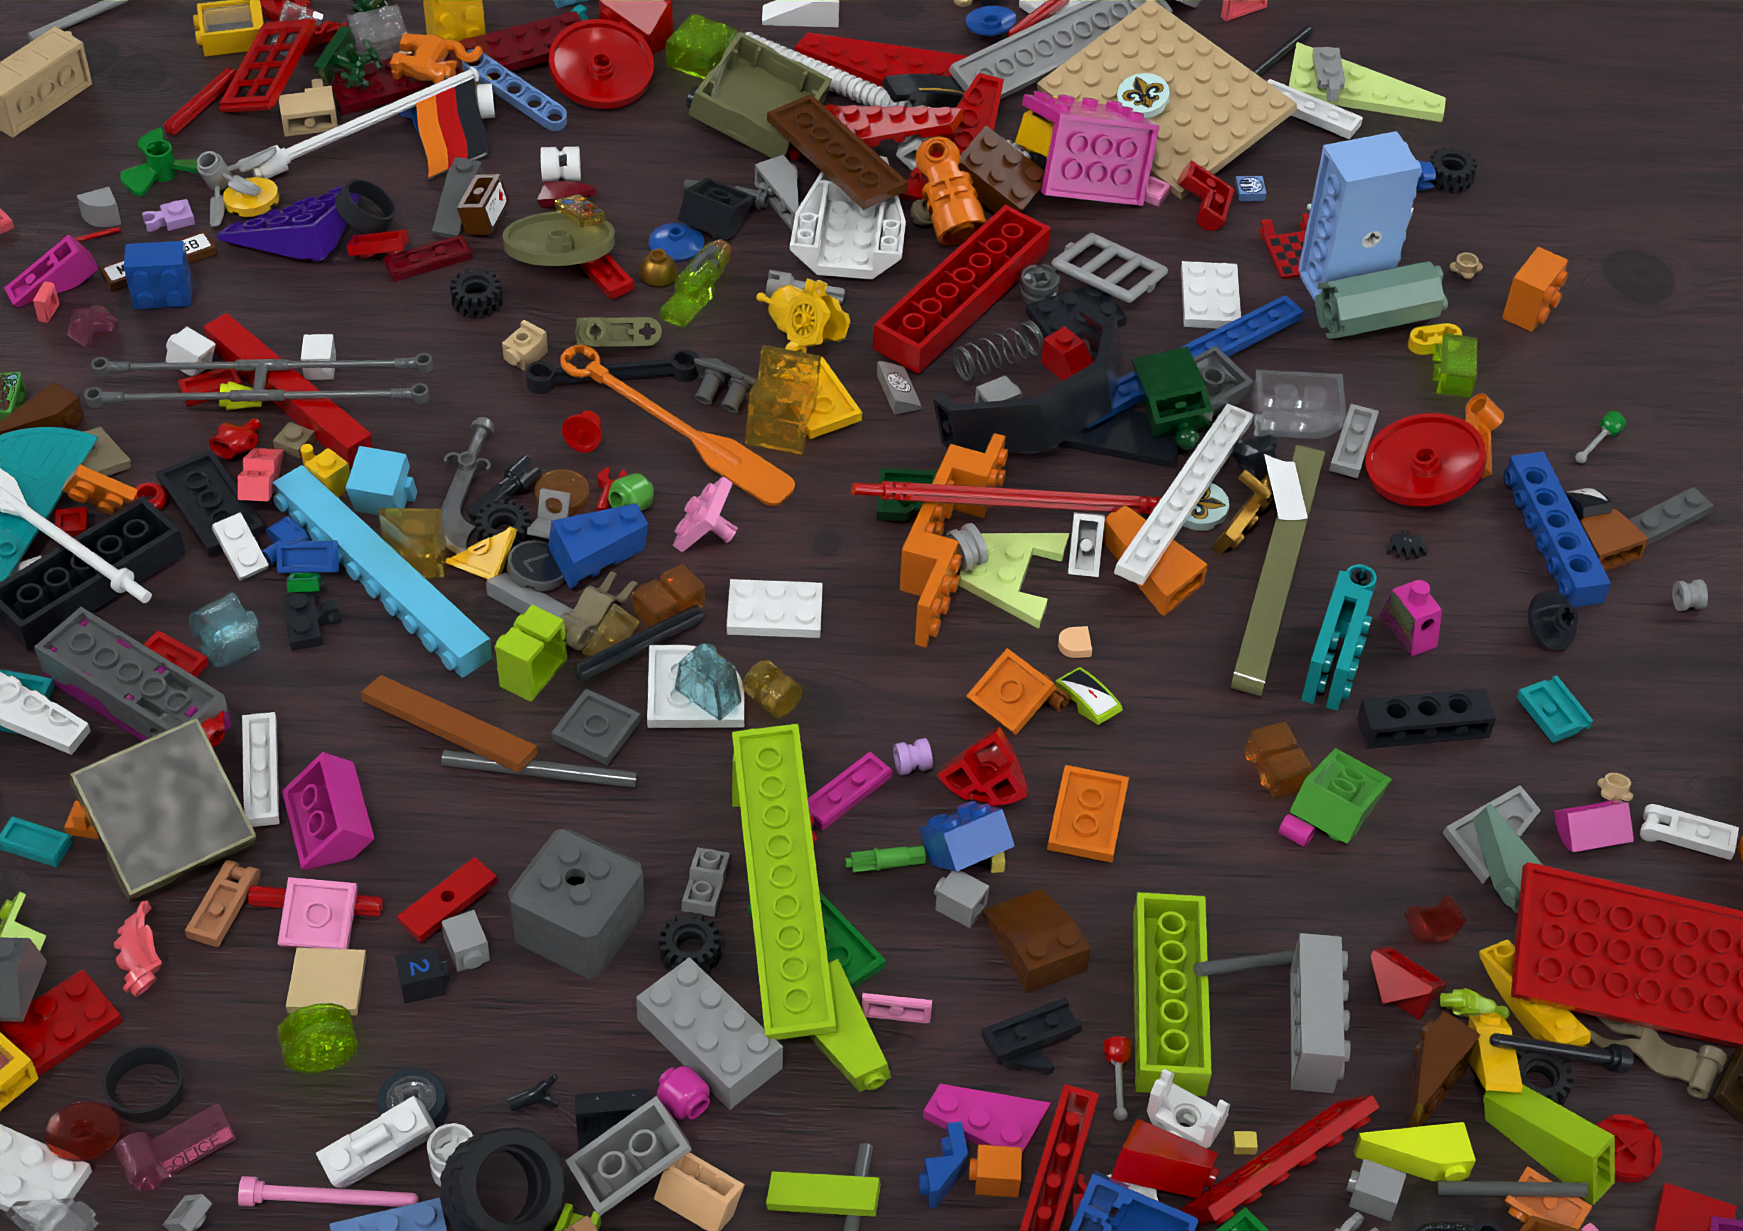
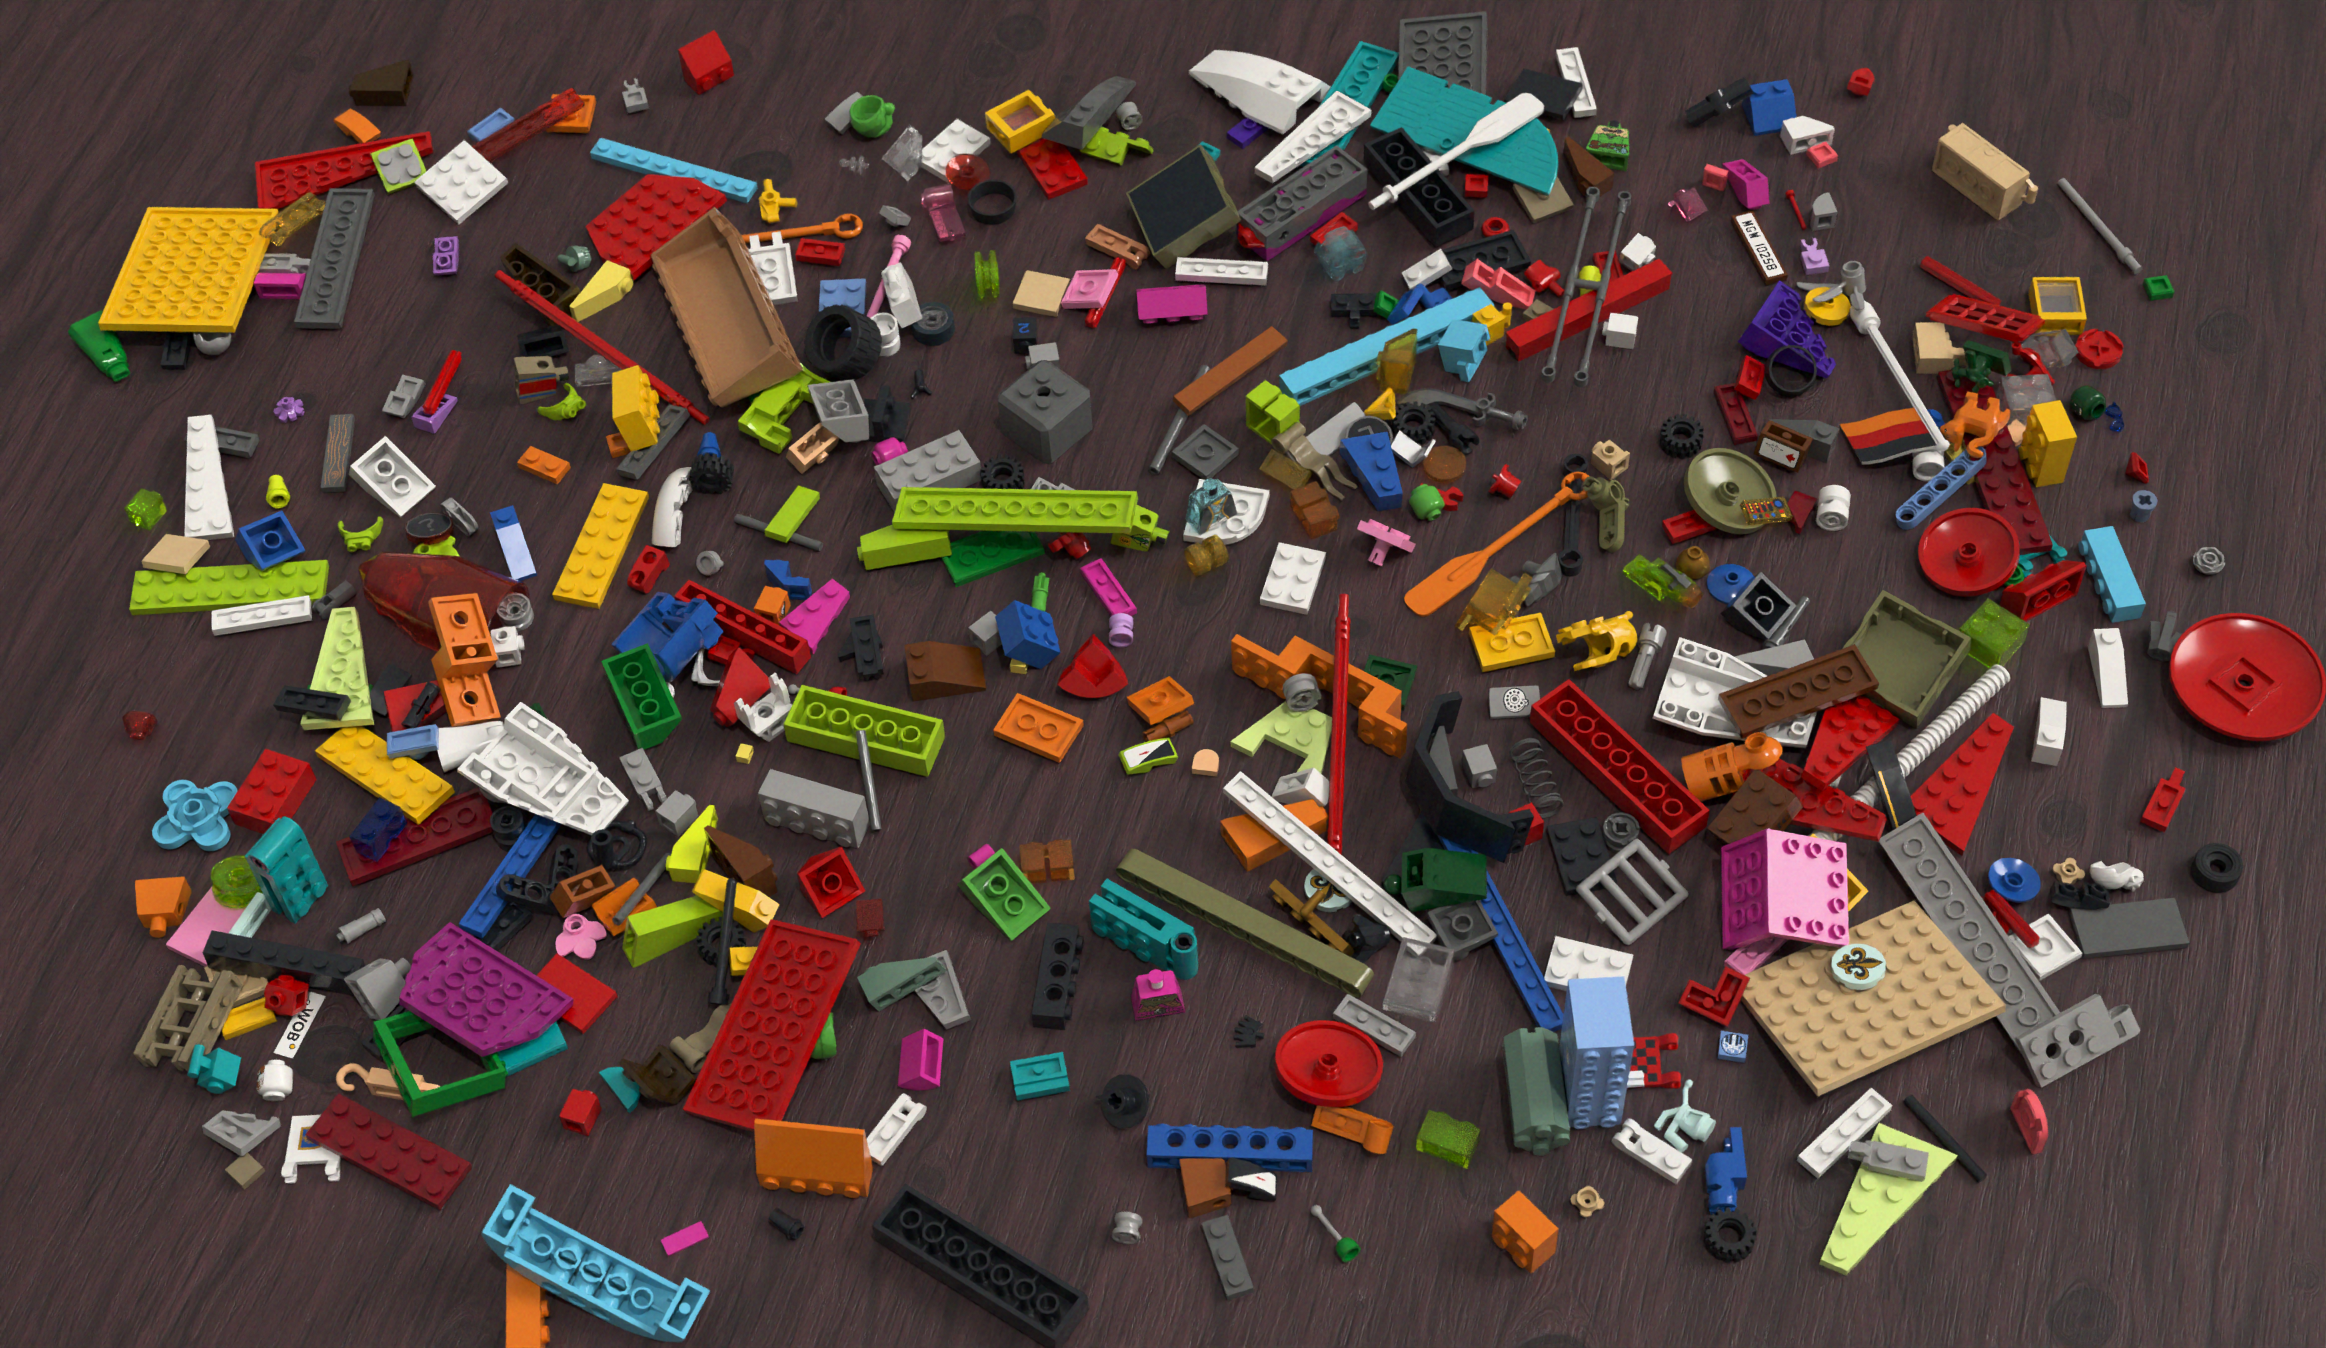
camera: 110 degrees right, 5 degrees up
orange plate [62,464,138,515] -> none
coral plant [114,900,162,997] -> none
green piece [120,128,199,196] -> none
blue brick [124,241,193,309] -> none
red tile [397,857,498,943] -> none
black axle [572,605,704,681] -> none
bright pink slope [862,993,932,1024] -> none
red plate [1178,1095,1379,1226] -> none
white sticker [1264,454,1308,520] -> none
yellow beam [1408,323,1462,355] -> none
lime helmet [1440,988,1510,1020] -> none
red tile [1596,1114,1663,1183] -> none
tan plate [1597,773,1633,801] -> none

